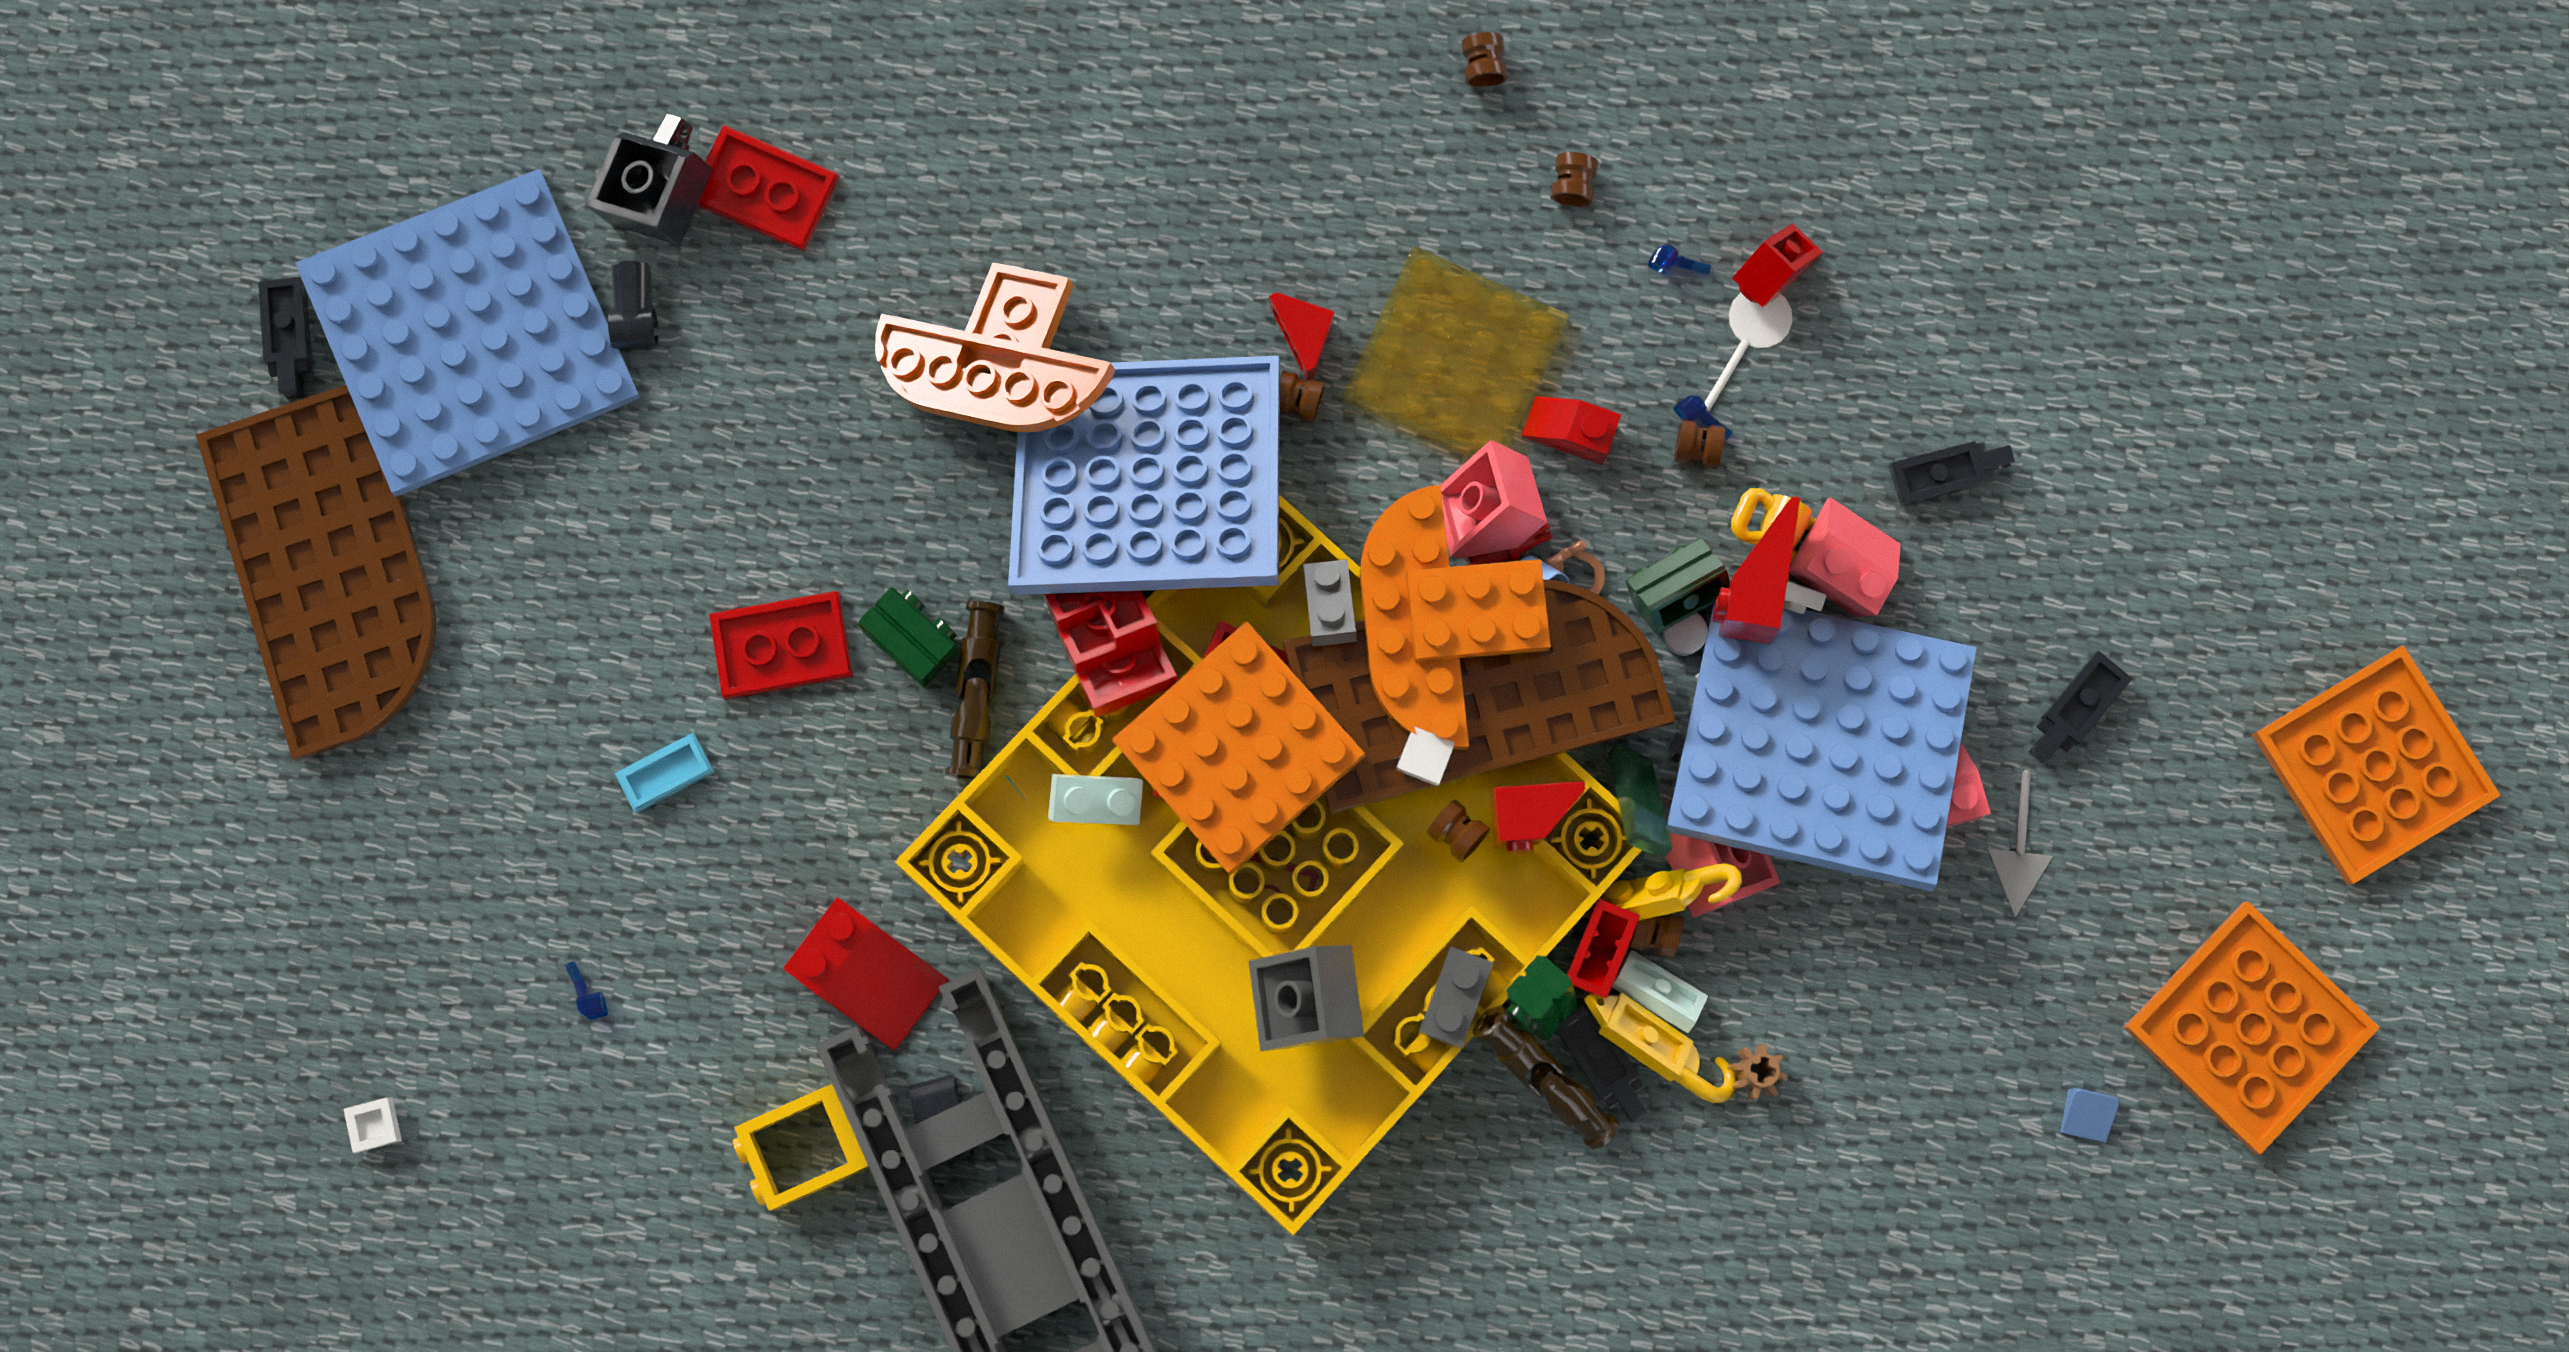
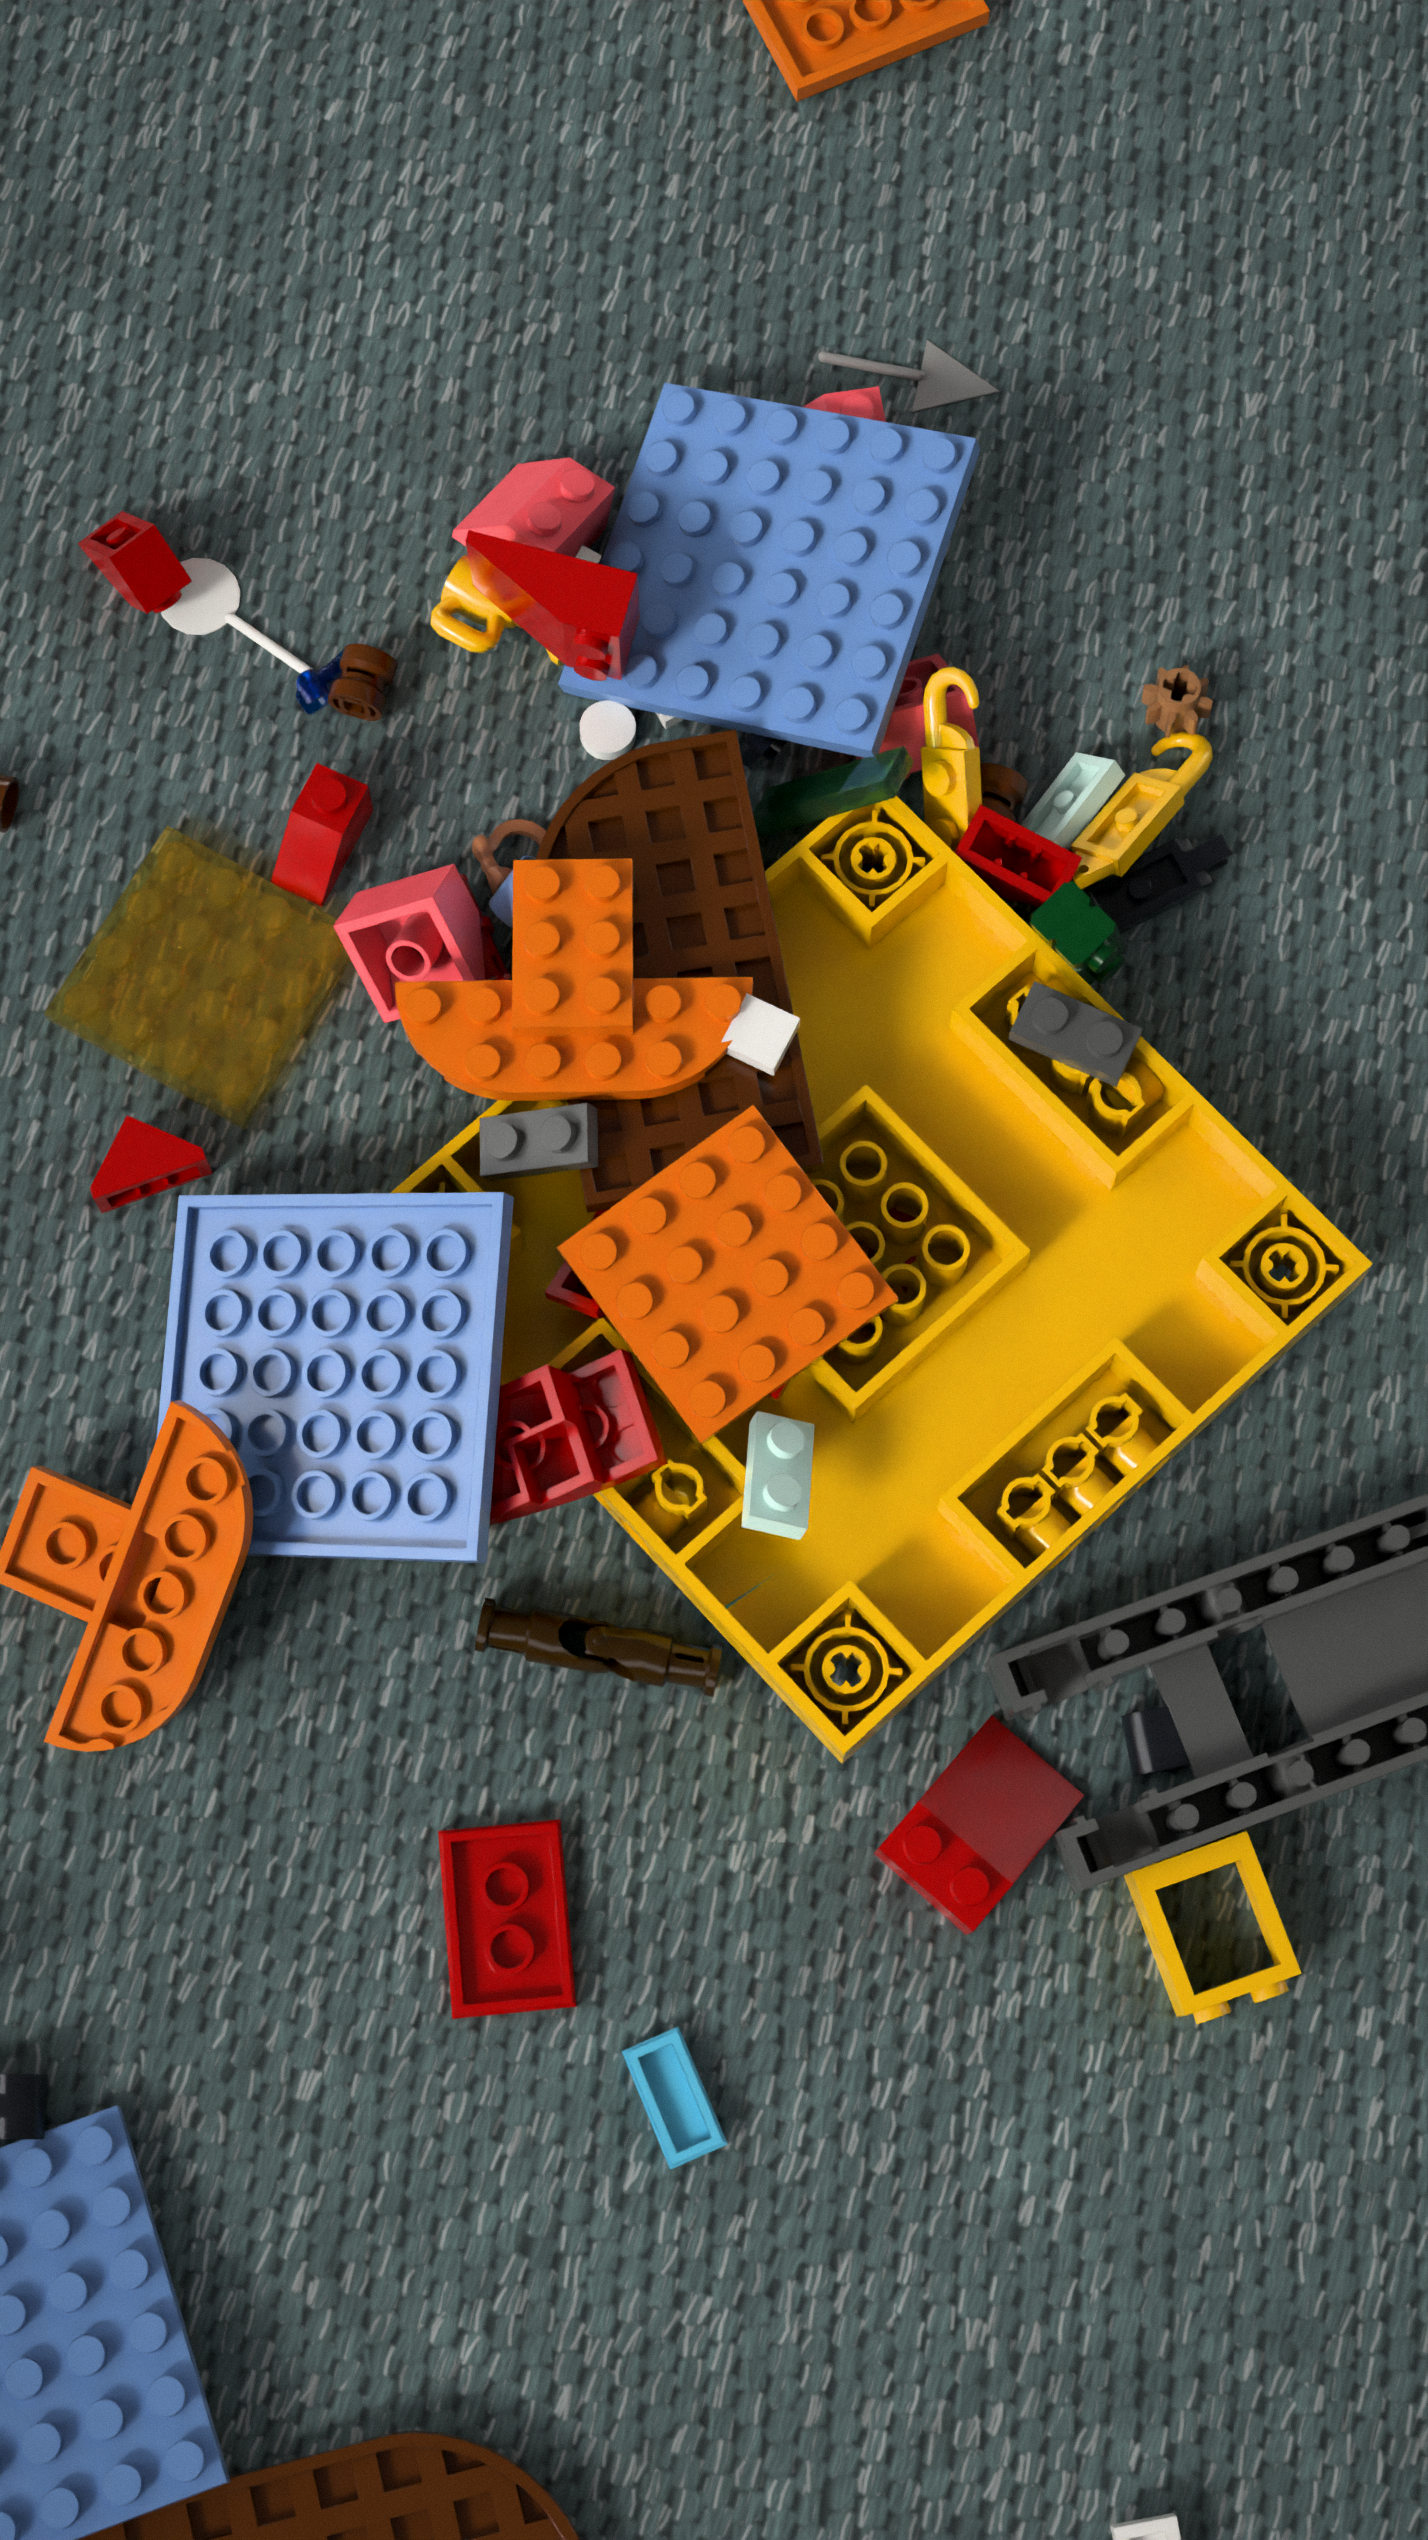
camera: 90 degrees left, 5 degrees down
clear blue hand [565,961,608,1020] -> none
dark green brick [856,587,960,688] -> none
dark grey slope [1248,945,1364,1052] -> none
reddish brown wheel [1279,370,1325,423] -> none
reddish brown wheel [1427,799,1490,862] -> none
dark brown piece [1473,1006,1619,1150] -> none
red slope [1490,781,1585,854] -> none
dark green brick [1626,538,1730,635] -> none
clear blue hand [1648,244,1711,275] -> none
black hinge [1889,441,2015,507] -> none
black hinge [2029,650,2133,763] -> none
medium blue slope [2060,1088,2120,1143] -> none
orange plate [2123,901,2380,1155] -> none

